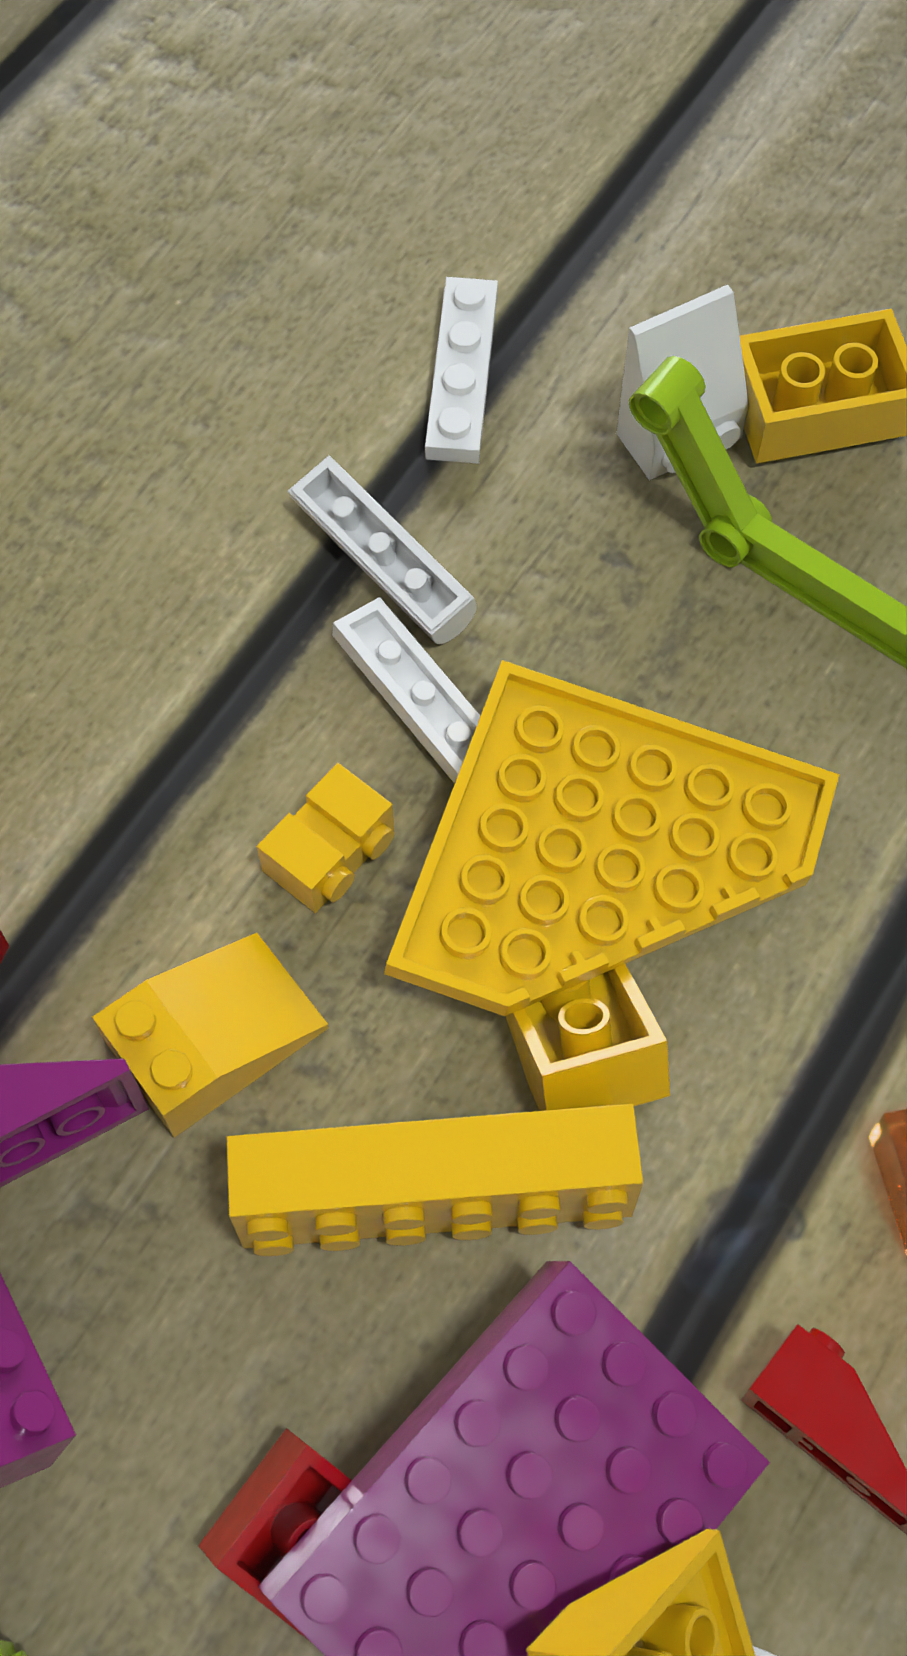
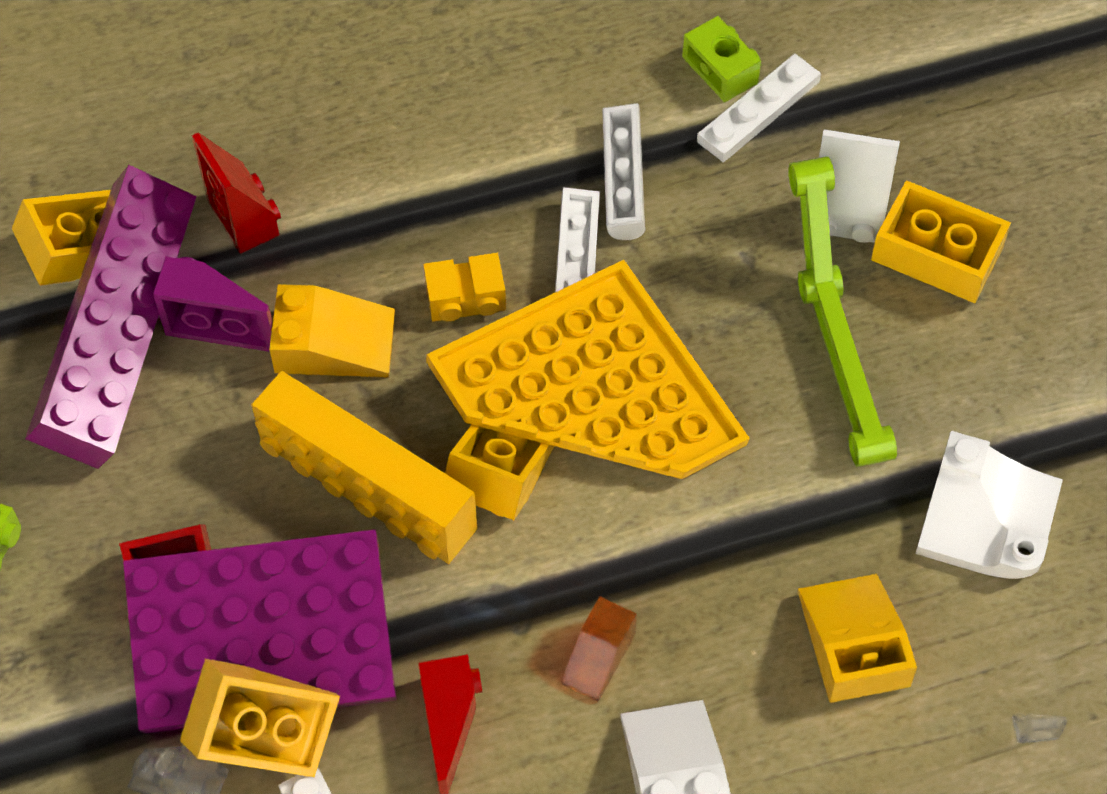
camera: 40 degrees right, 5 degrees down
none -> lime brick [682,16,761,103]

